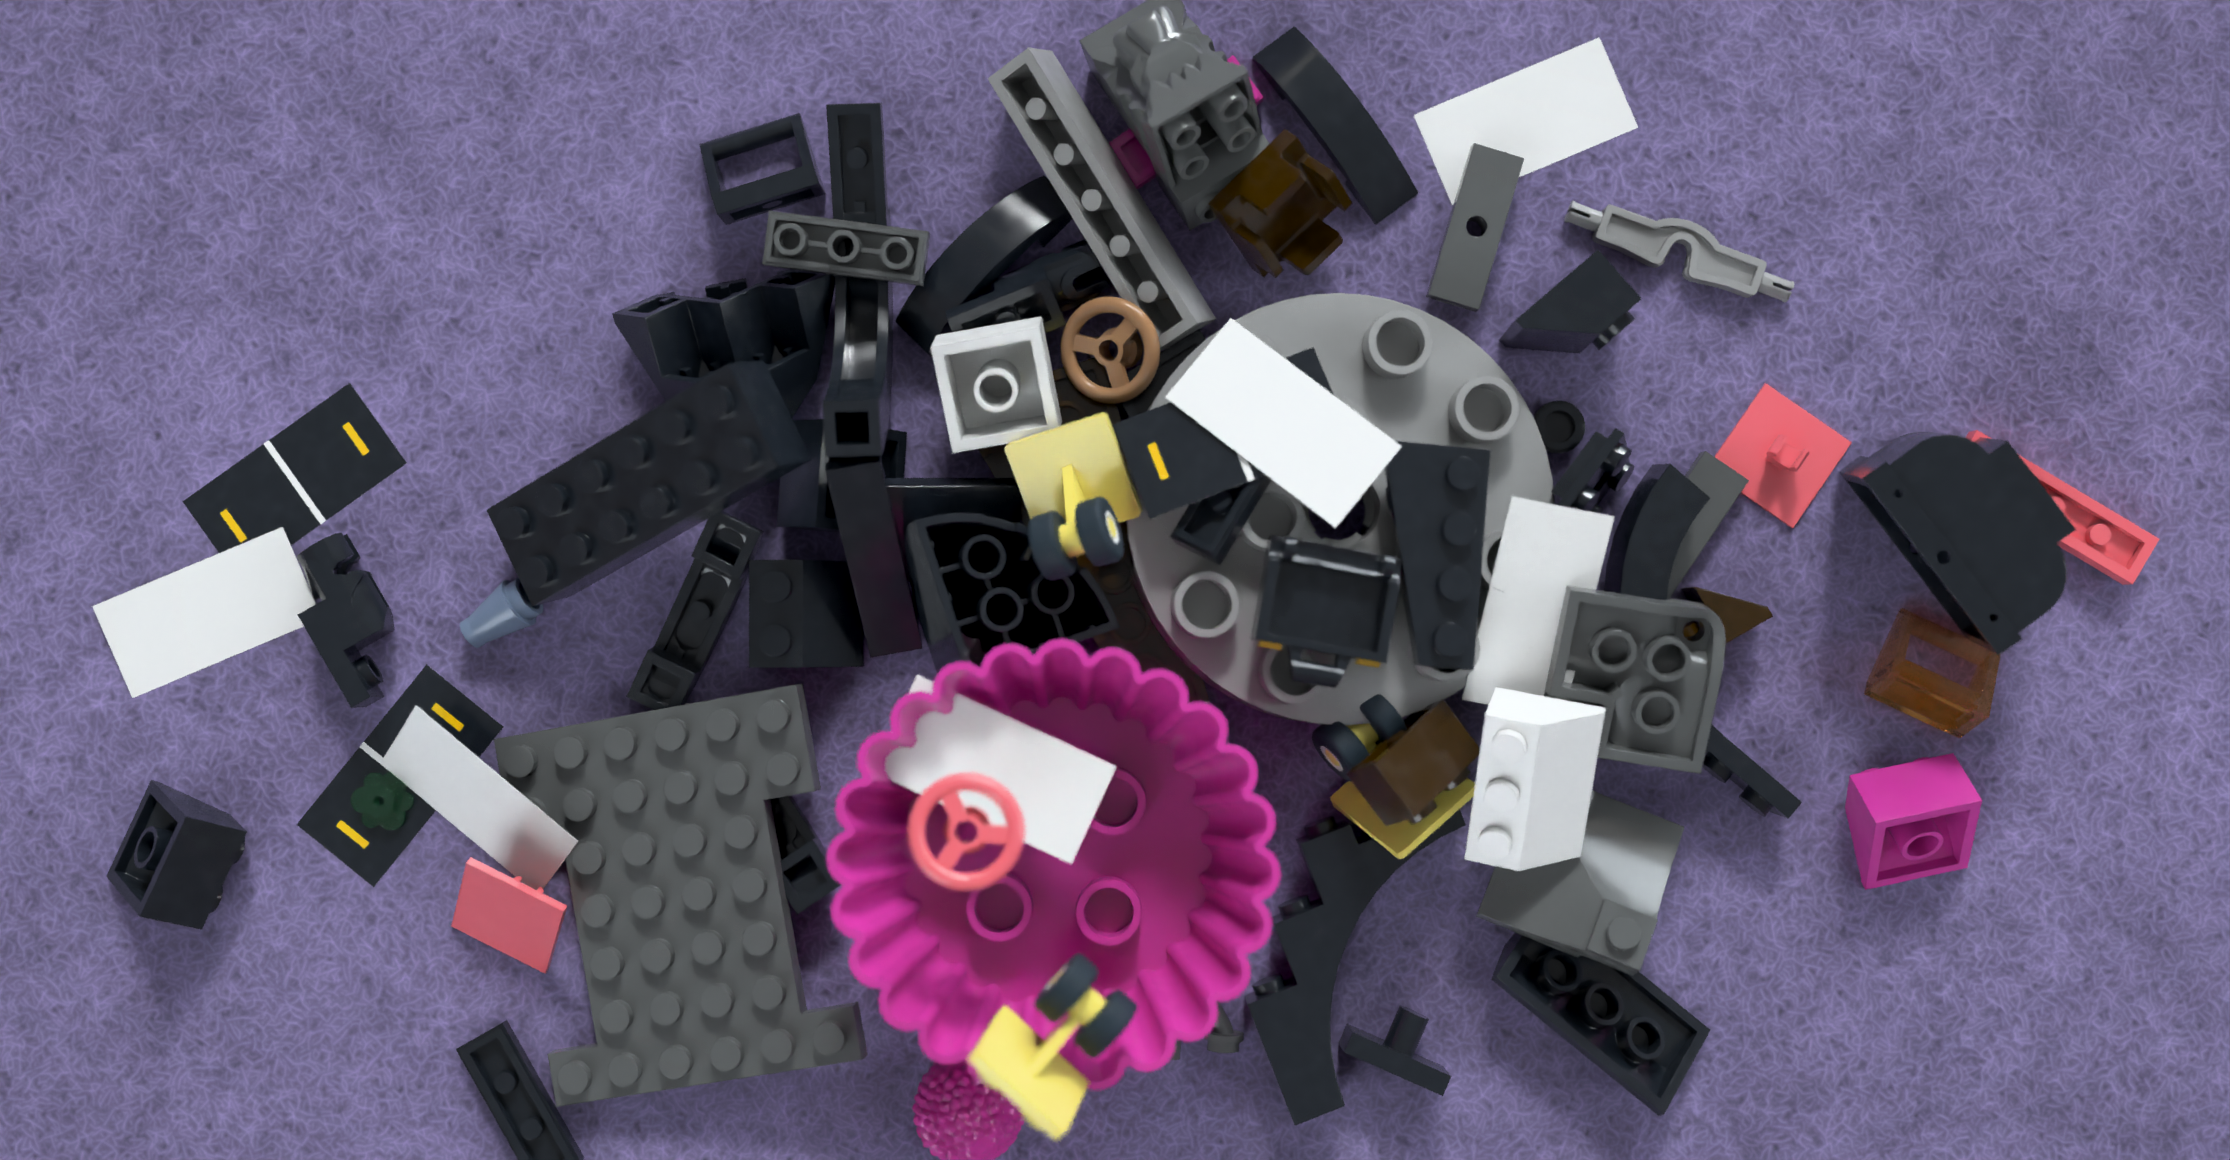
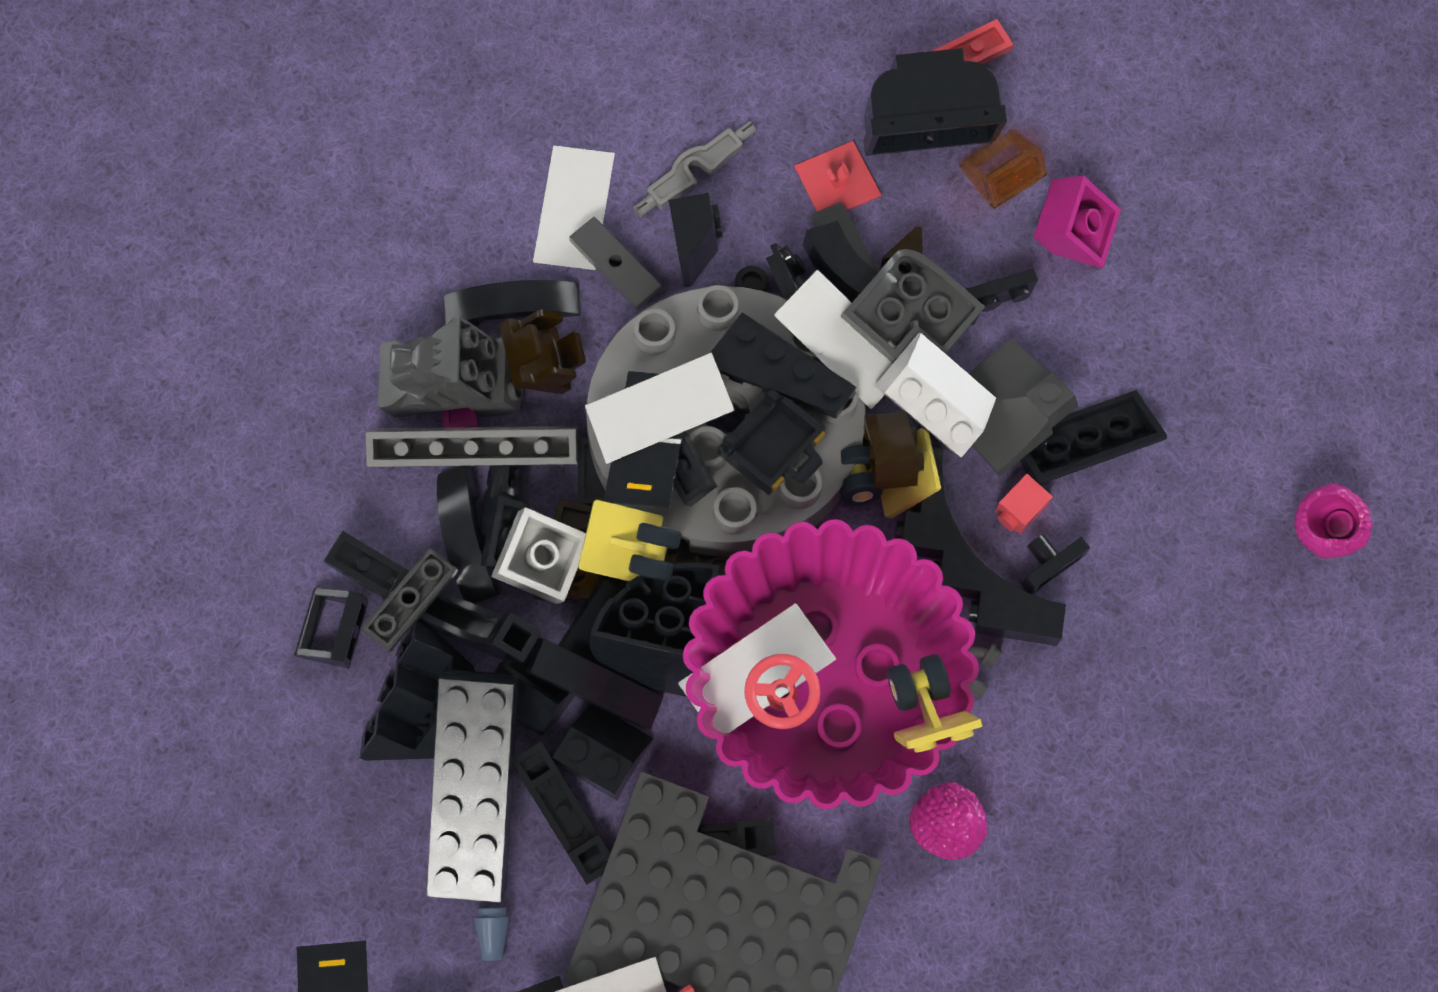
camera: 50 degrees left, 15 degrees down
medium nougat piece [1060,296,1160,404] -> none
none -> coral brick [995,474,1053,535]

